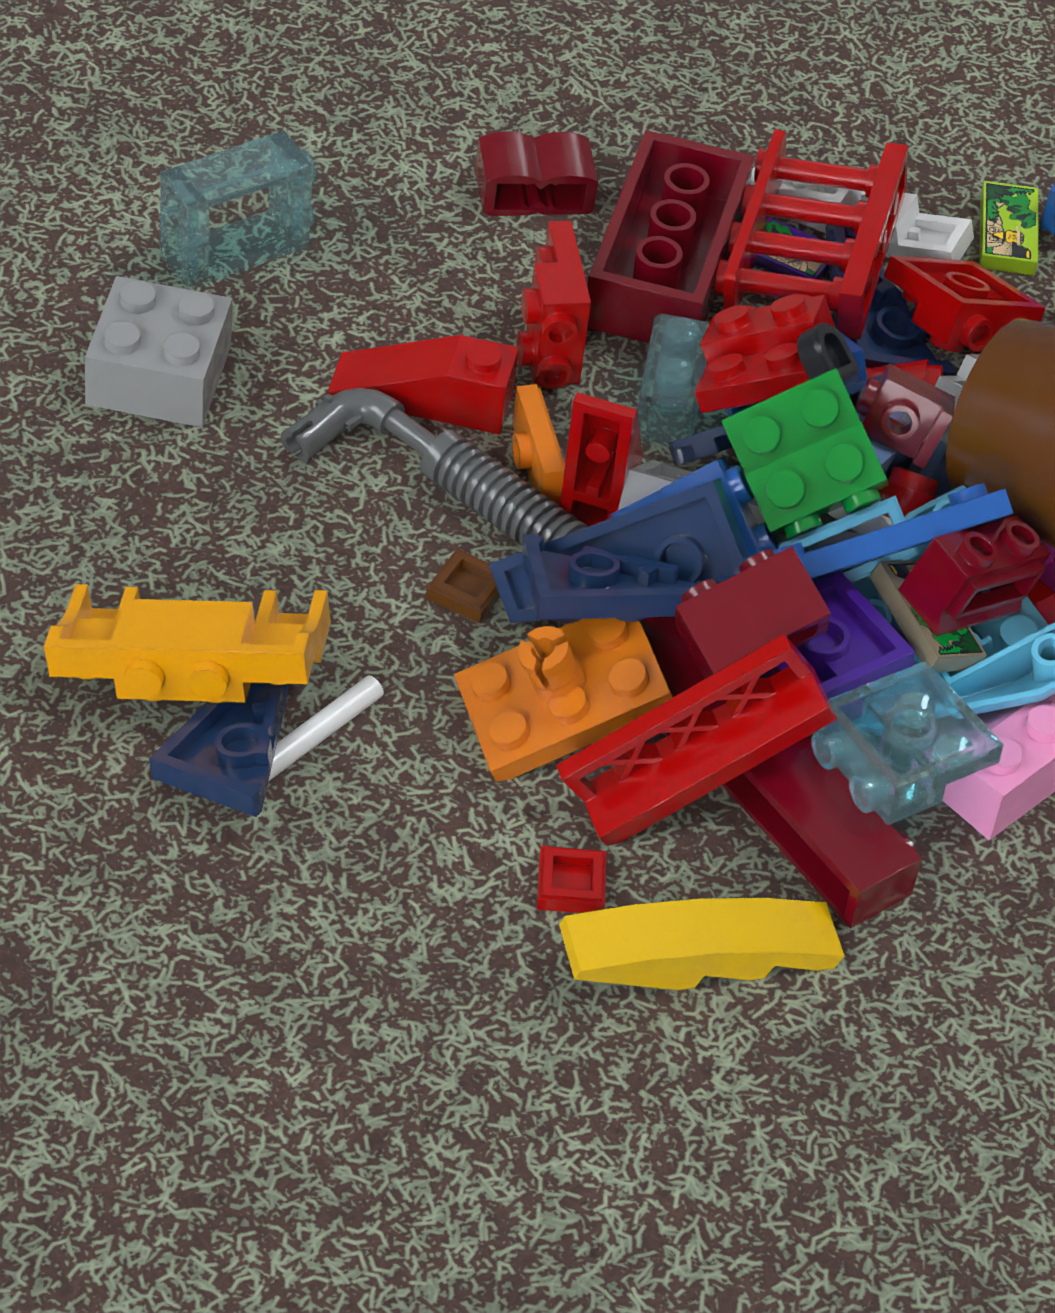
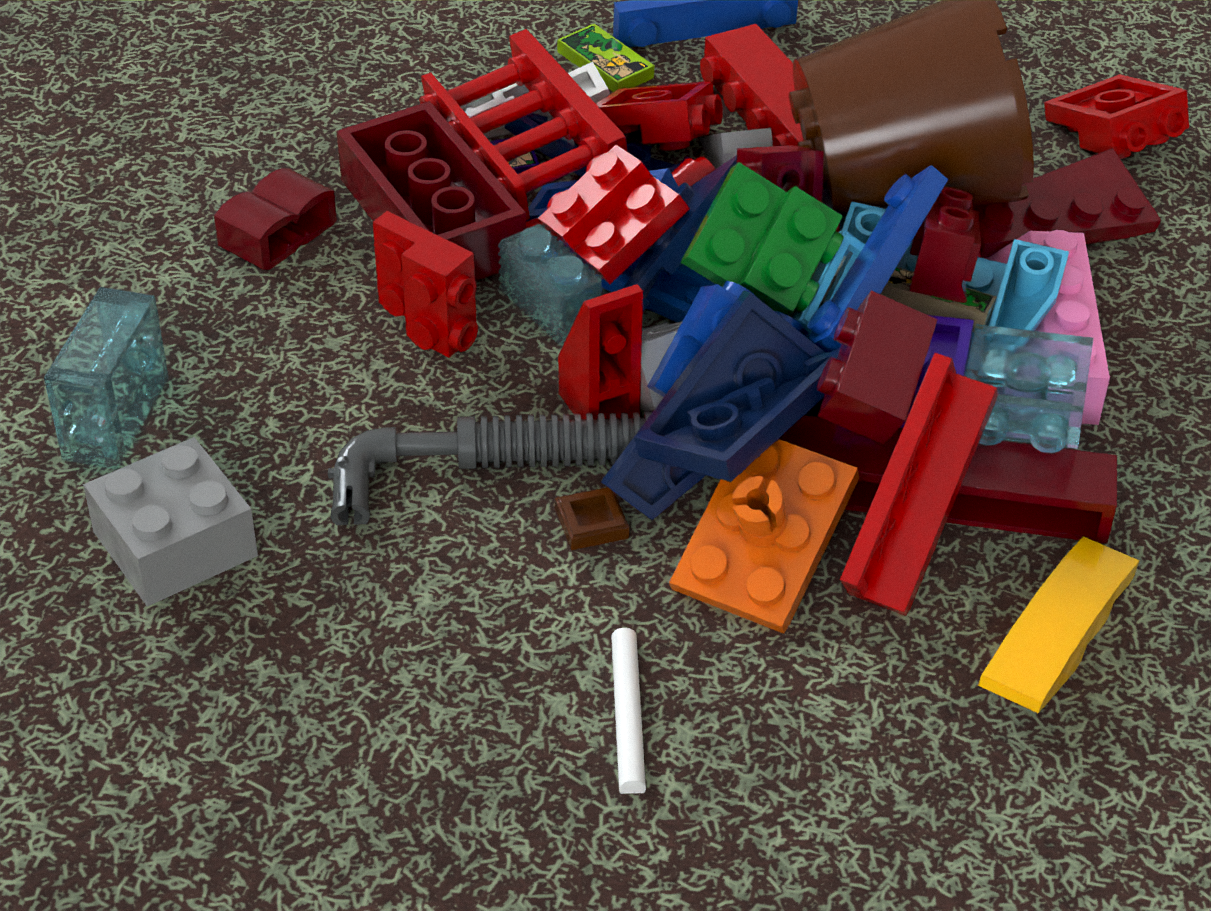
camera: 40 degrees left, 5 degrees down
light orange bracket [44,584,331,703] -> none
dark blue wing [149,683,290,817] -> none
red slope [327,335,519,435] -> none
orange plate [512,384,565,506] -> none
red tile [537,846,607,913] -> none
black tile [797,323,860,381] -> none

